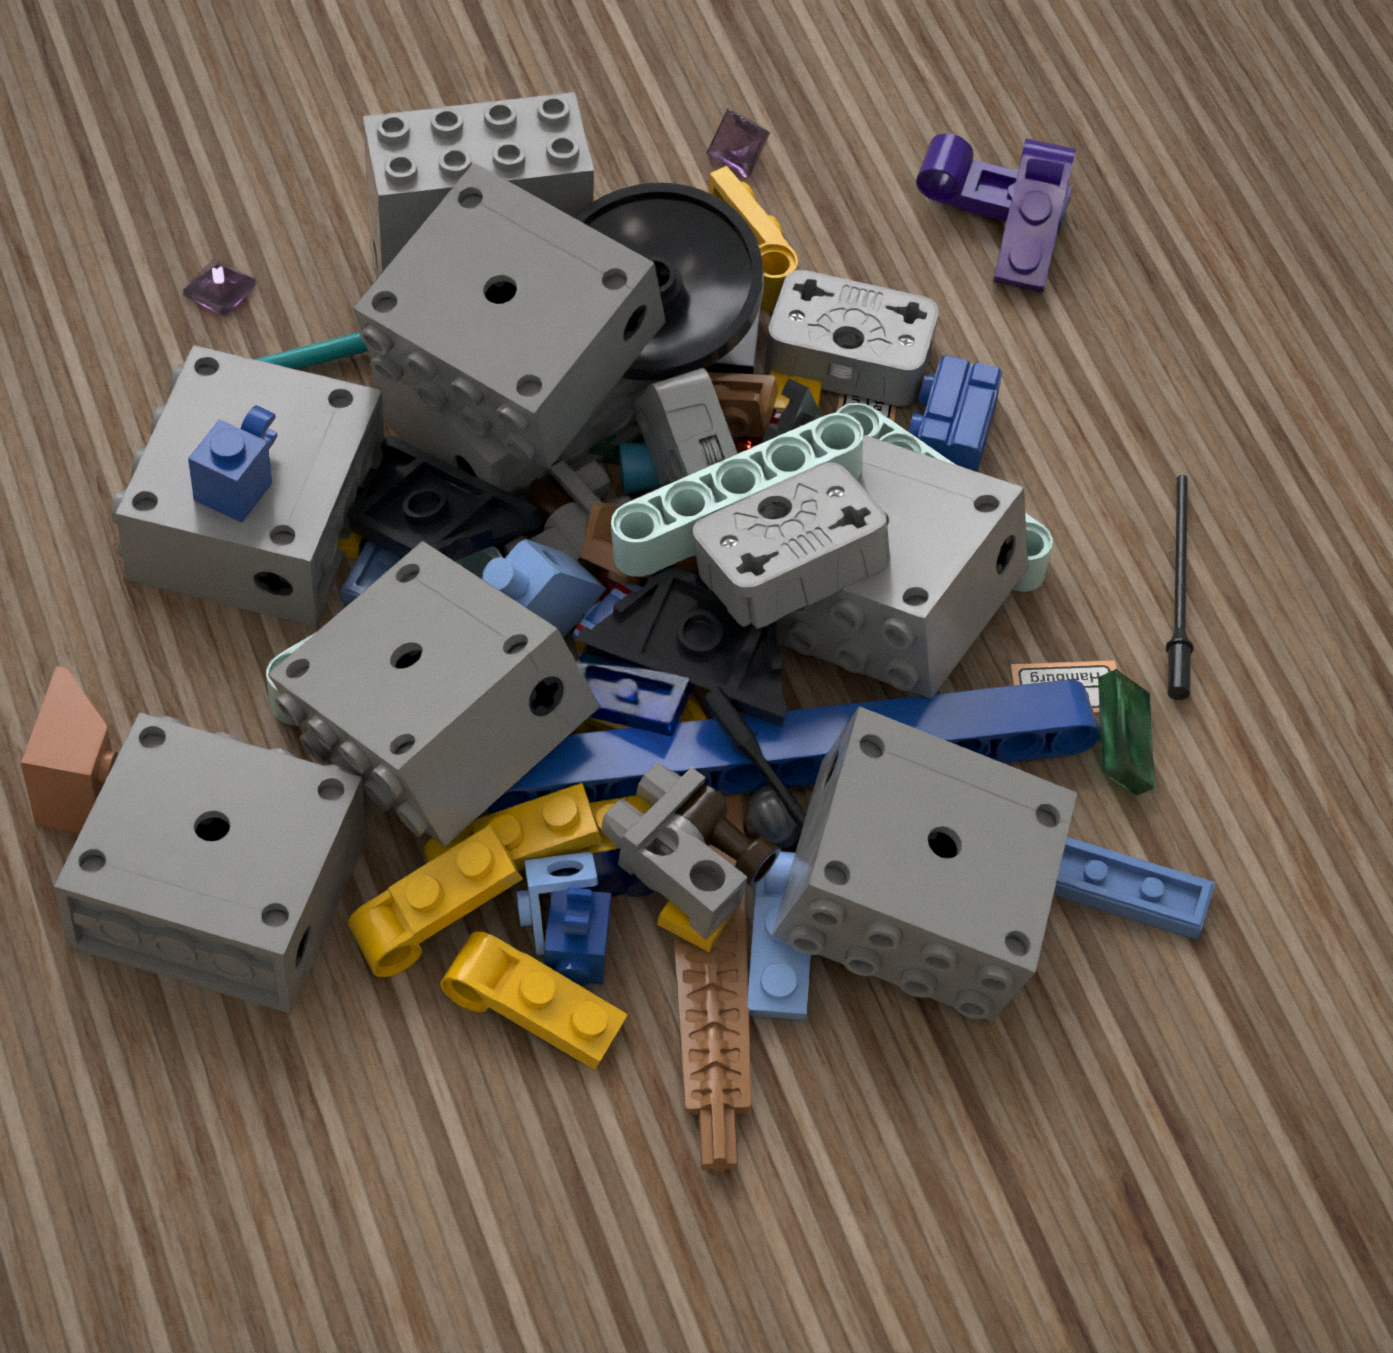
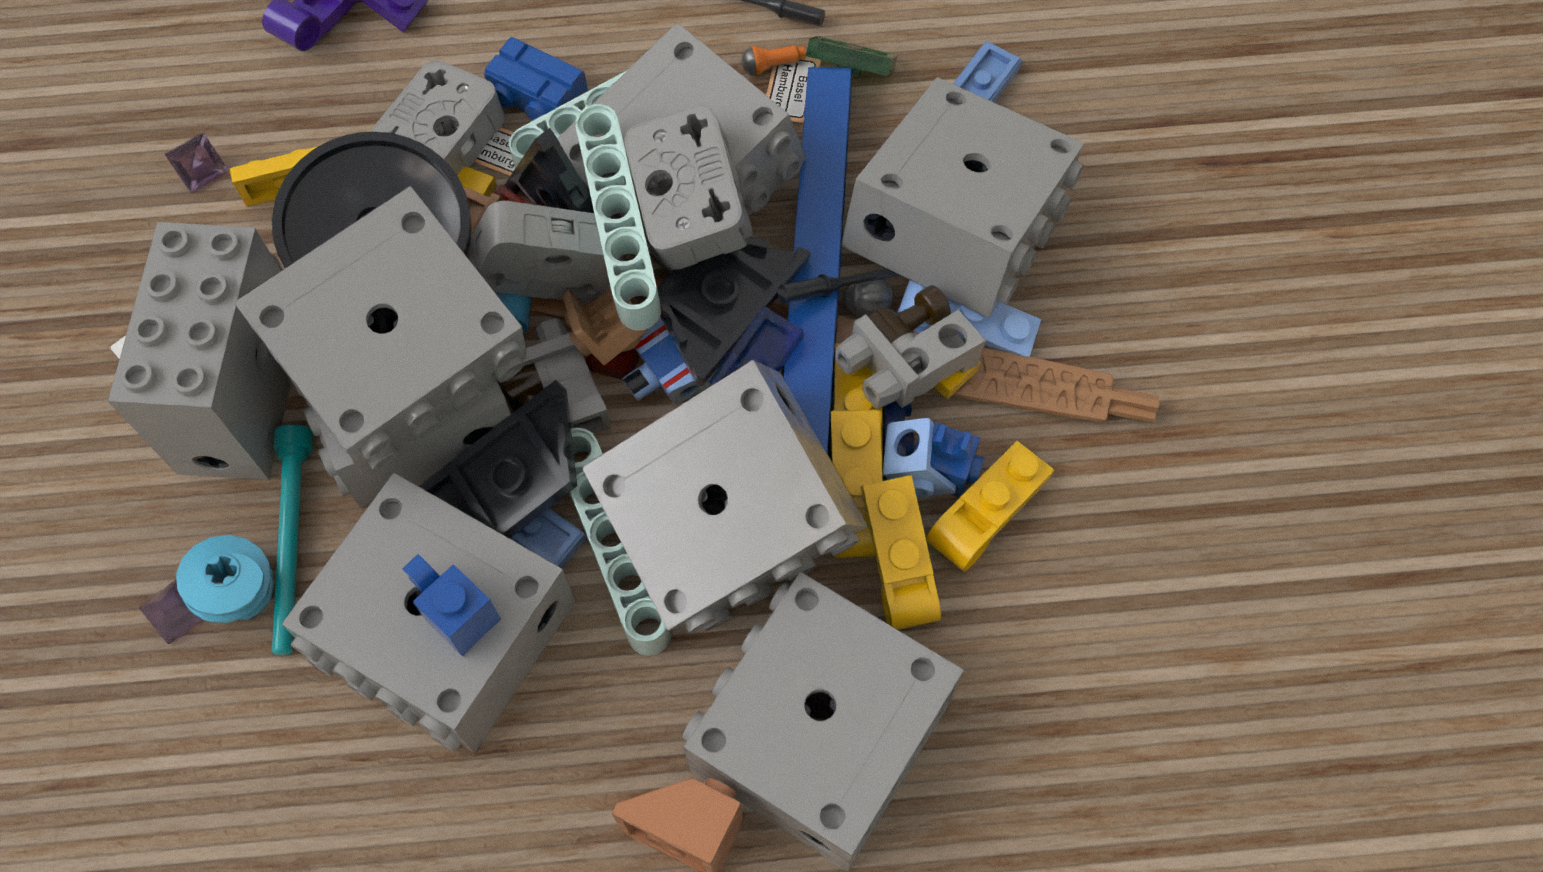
camera: 70 degrees left, 10 degrees up
light blue torso [483,539,606,638] -> none
none -> medium azure piece [176,535,275,623]
none -> orange piece [741,45,806,76]

